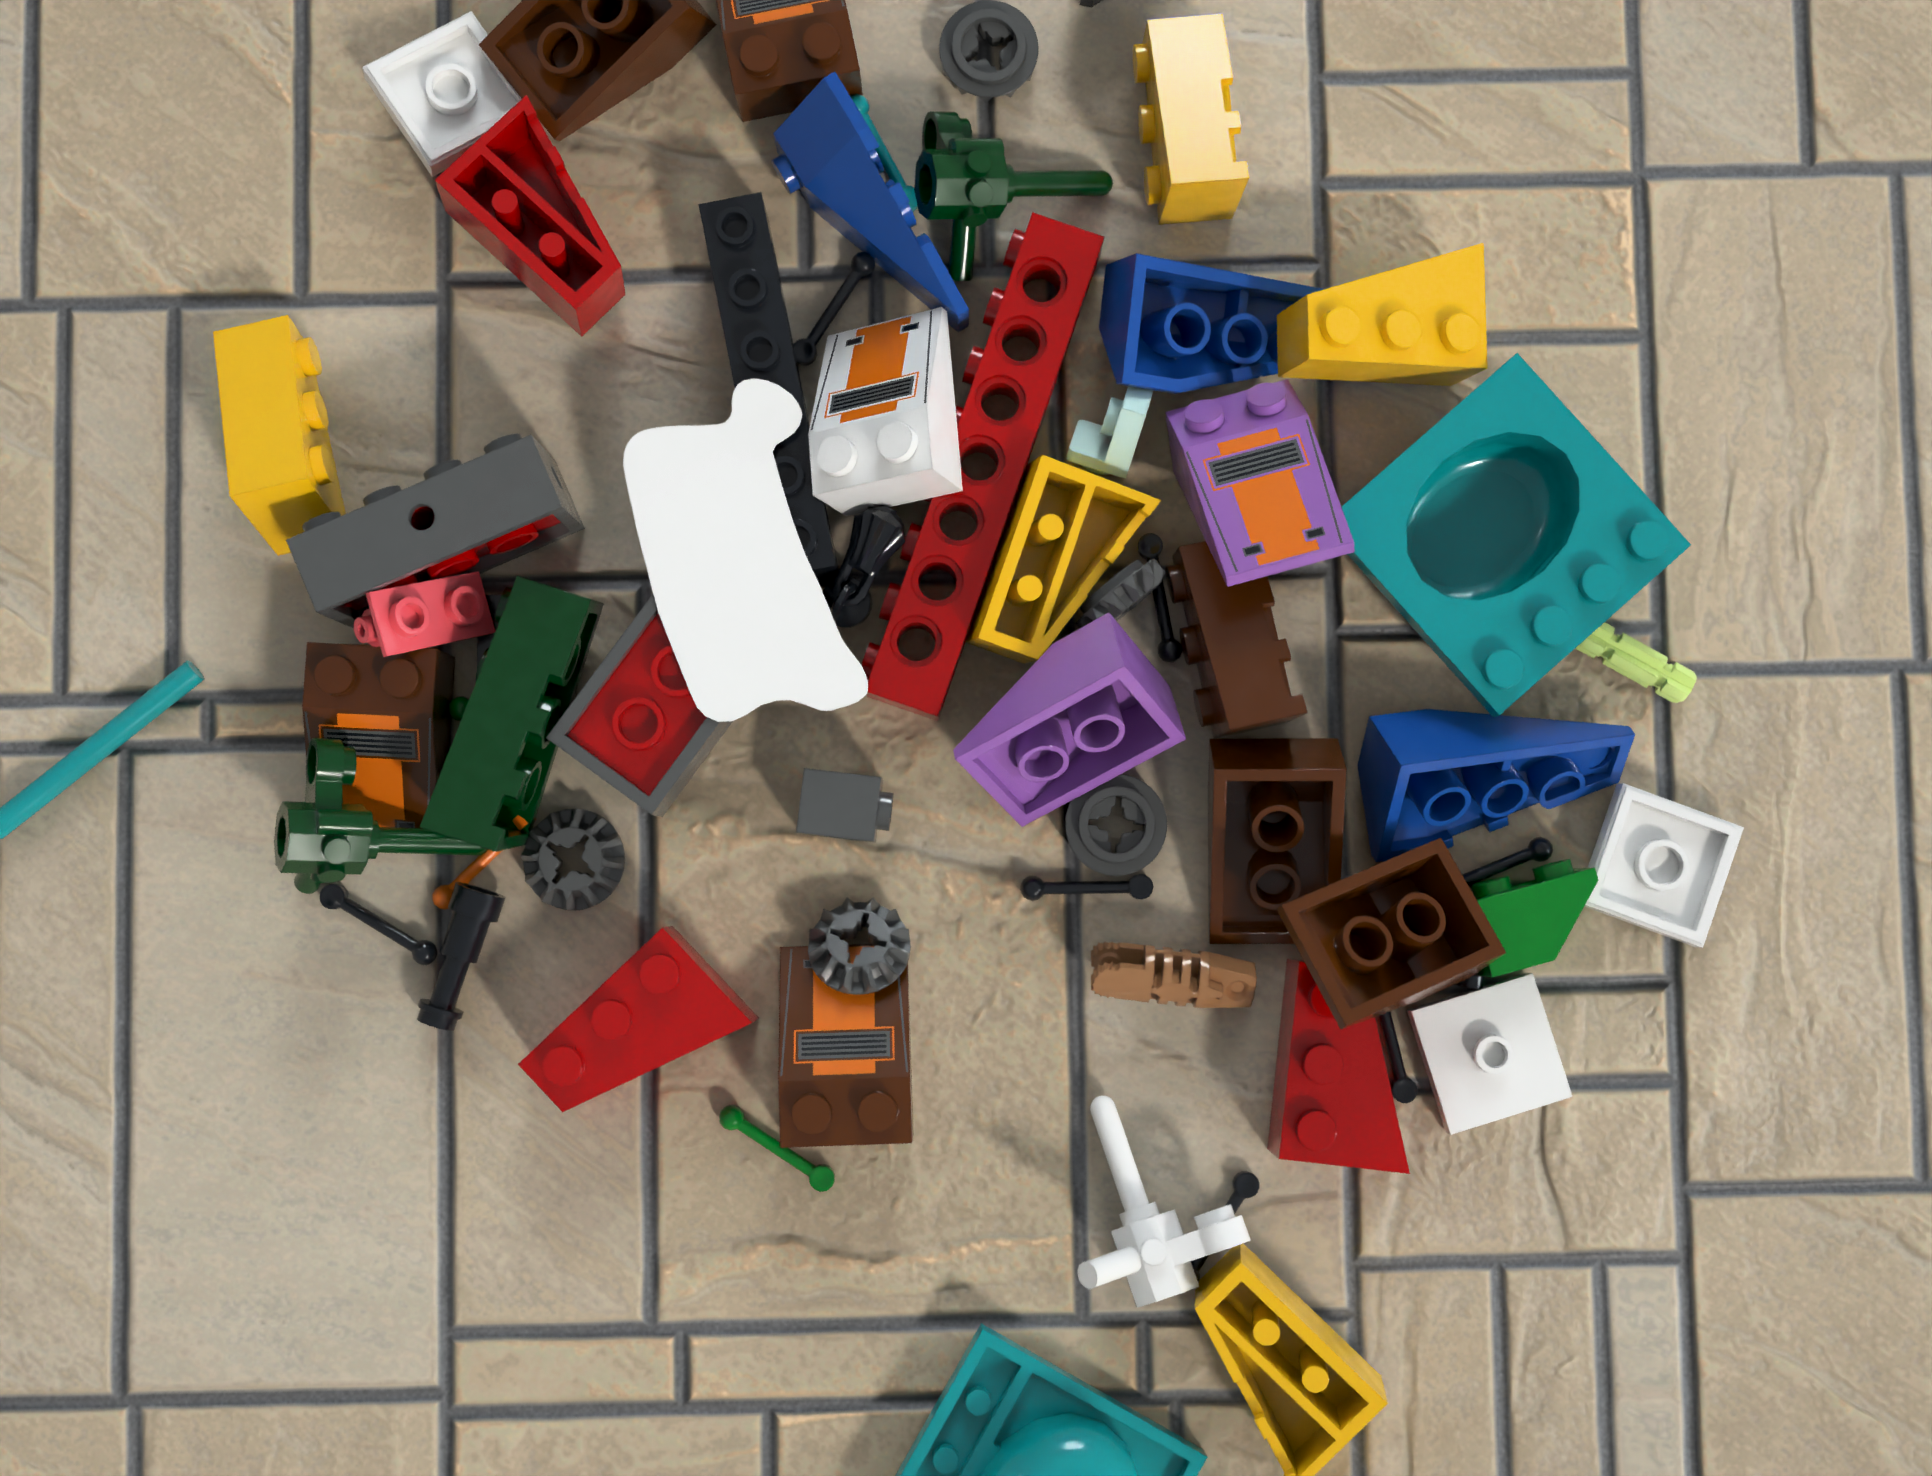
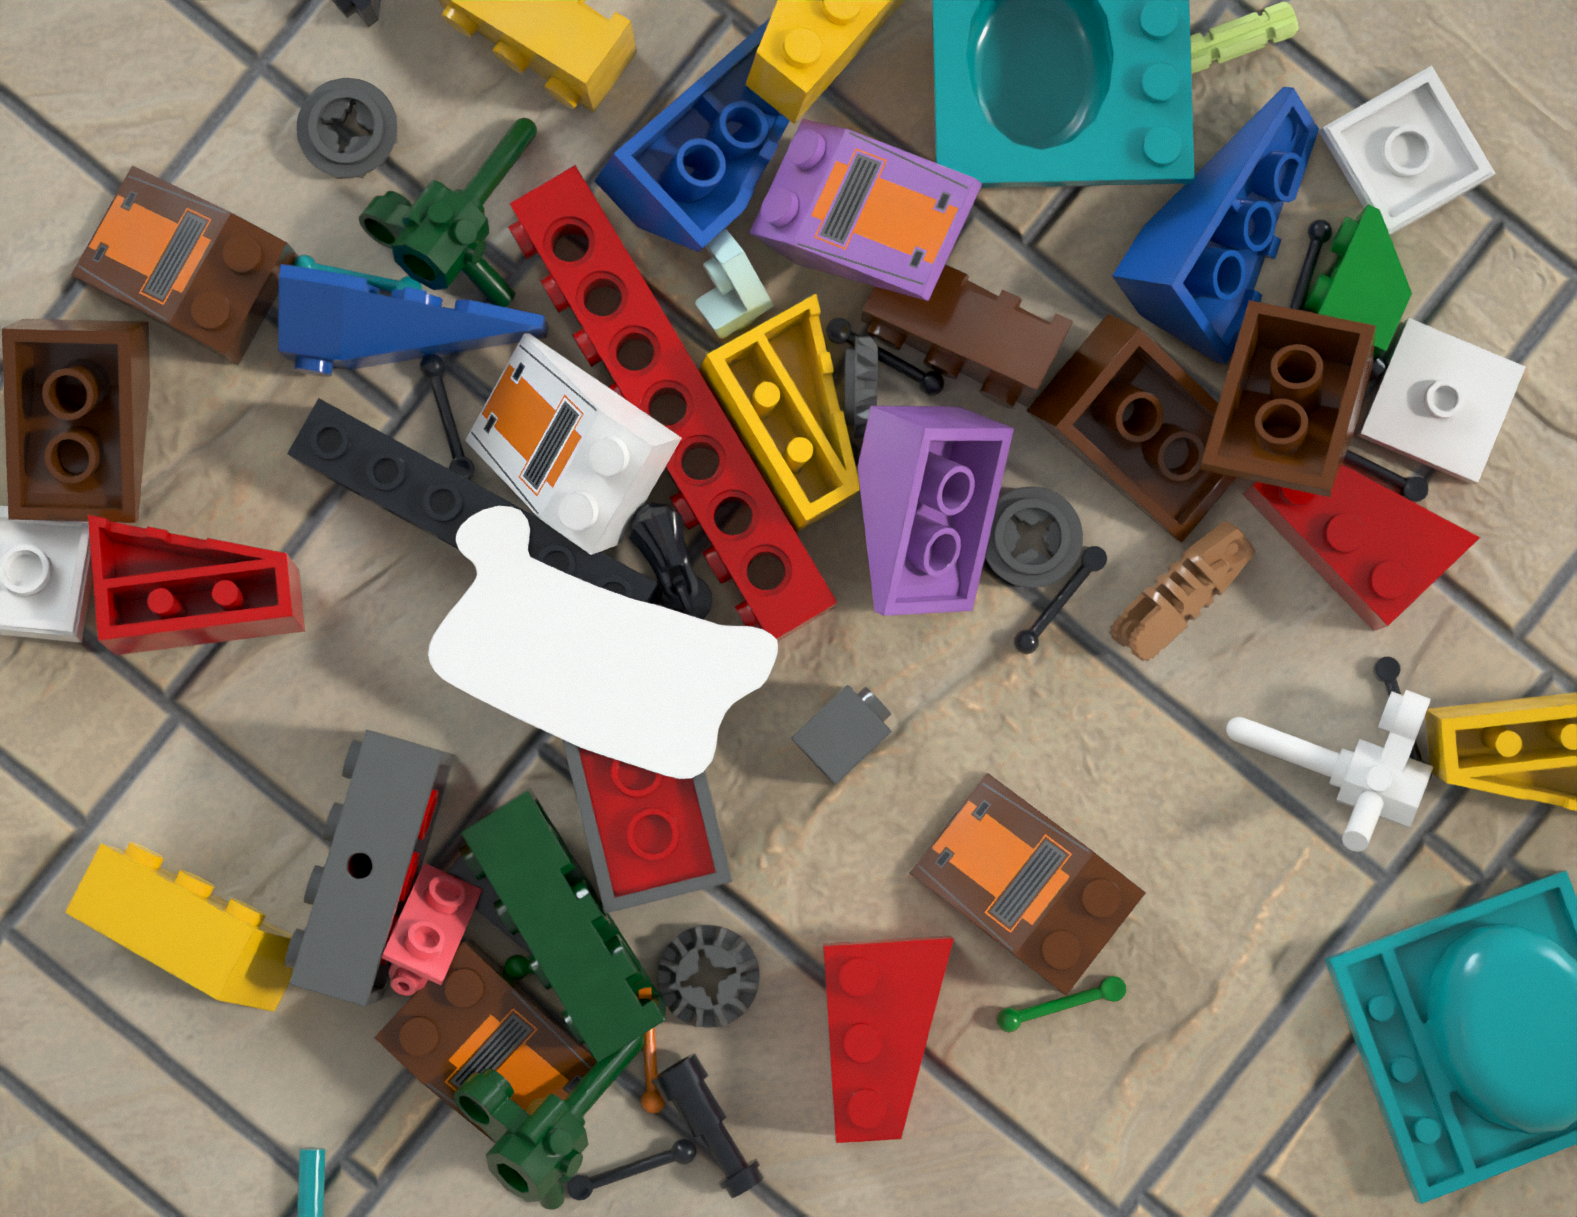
camera: 45 degrees left, 0 degrees up
dark grey gear [808,897,911,995] -> none

